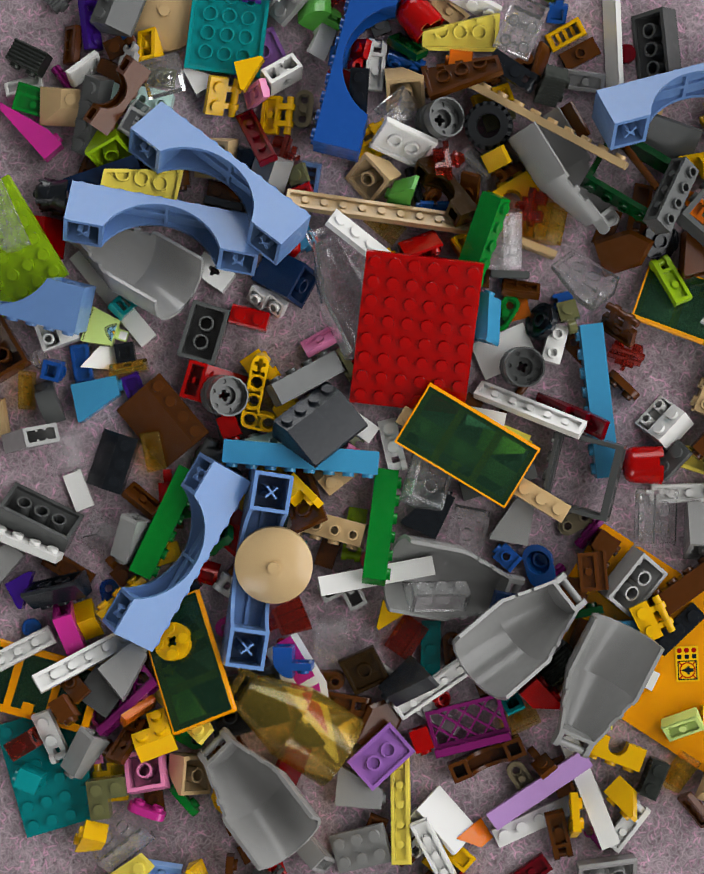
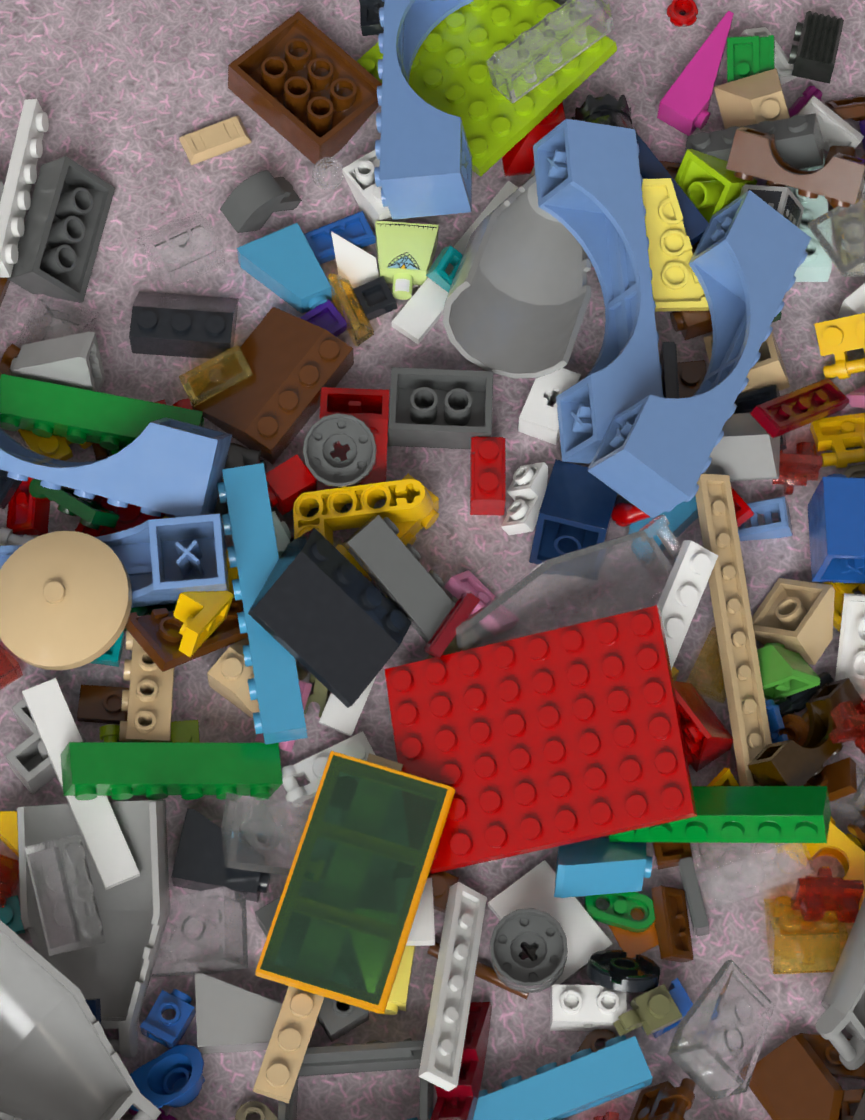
camera: 75 degrees right, 20 degrees down
light grey slope [1,423,60,454] -> none
clear yellow slope [18,371,36,410] -> none
blue brick [40,358,67,383] -> none
white tile [62,469,95,512] -> none
reddish brown plate [121,481,160,520] -> none
olive plate [286,162,311,187] -> none
tan tile [518,237,558,260] -> none
none -> dark red tile [424,592,480,658]

